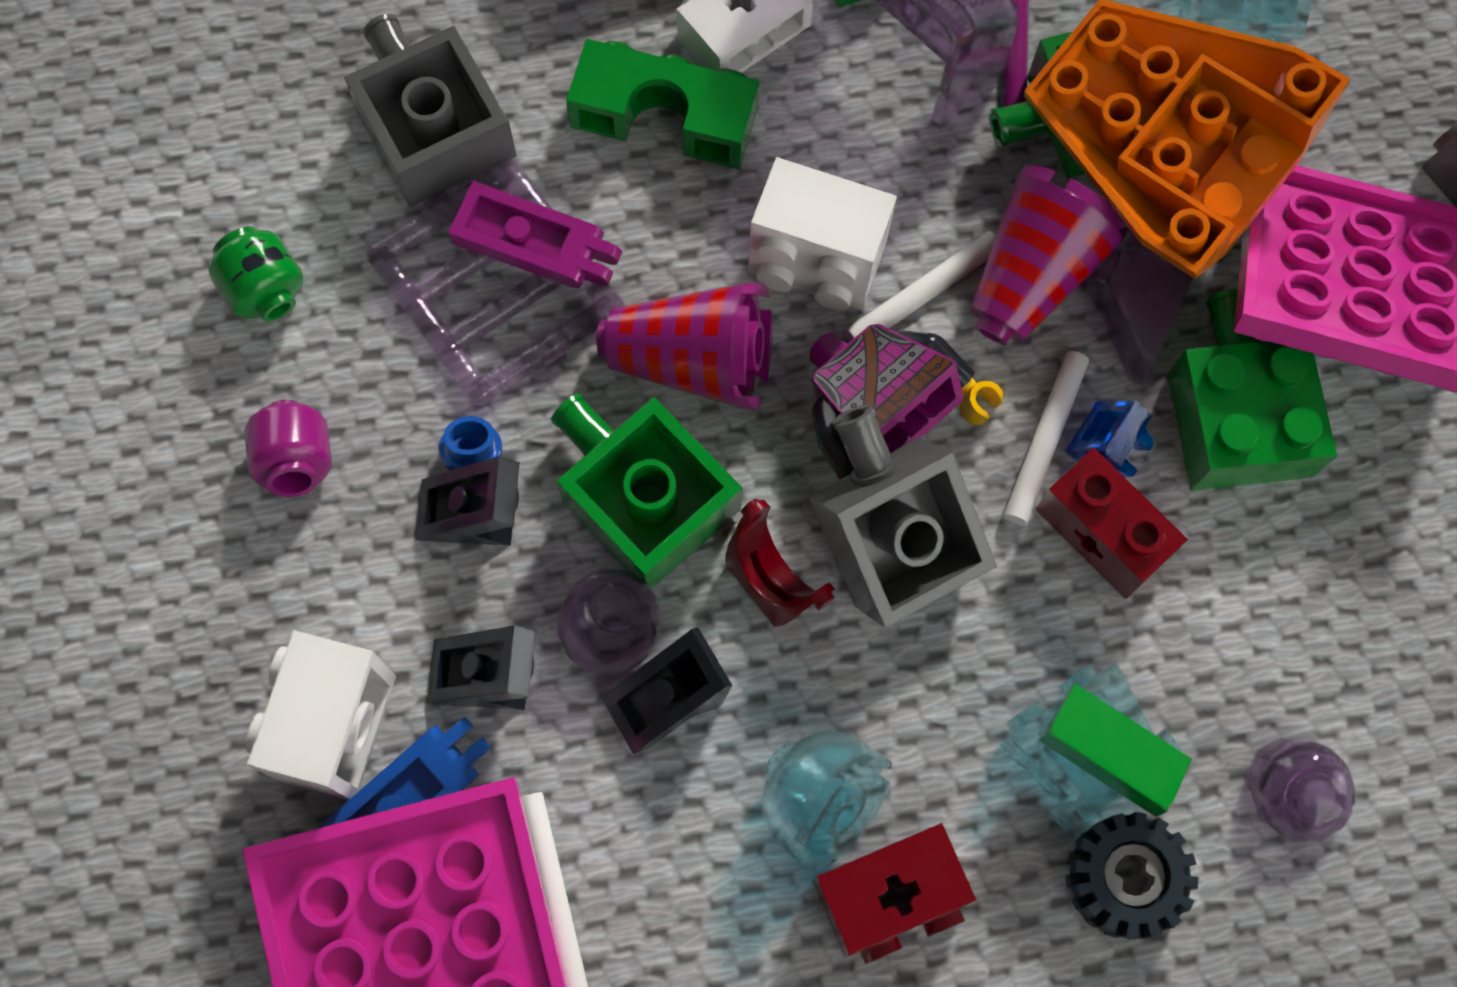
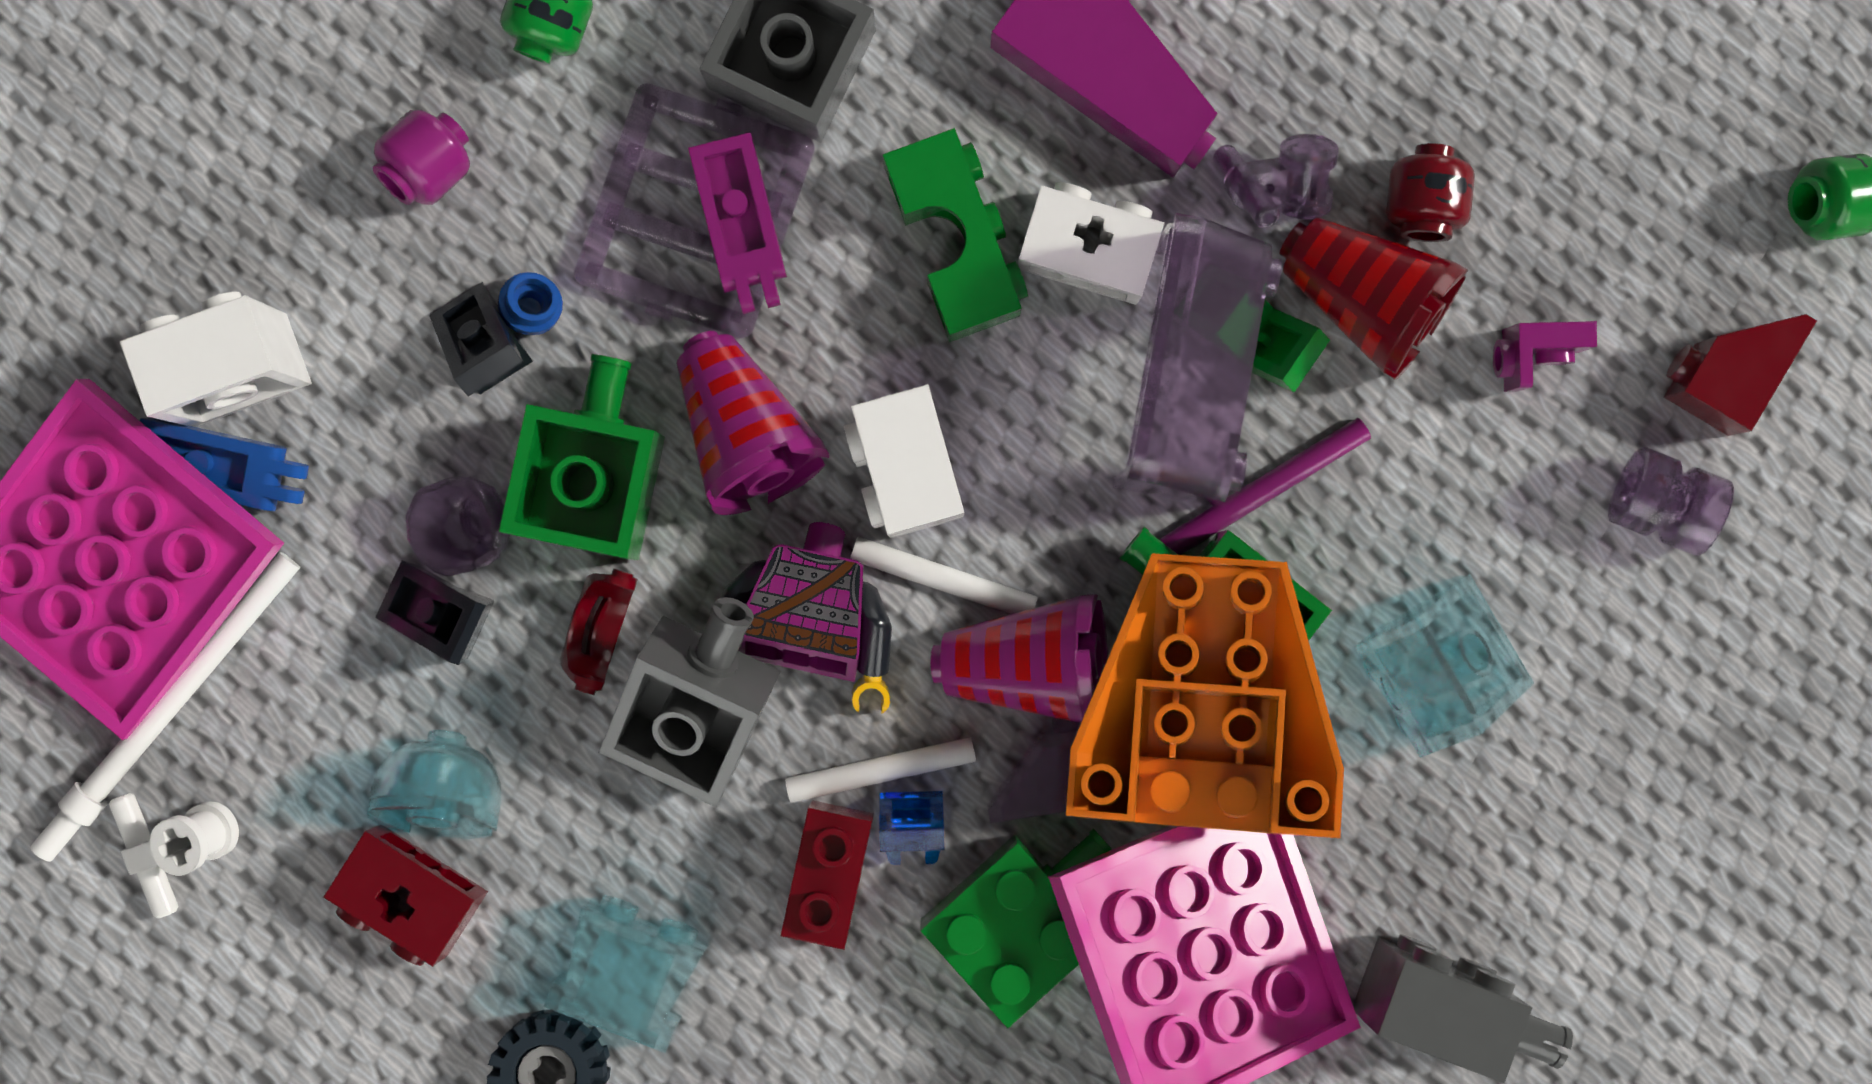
camera: 60 degrees right, 15 degrees up
black slope [427,625,535,710] -> none
green slope [1039,683,1192,817] -> none

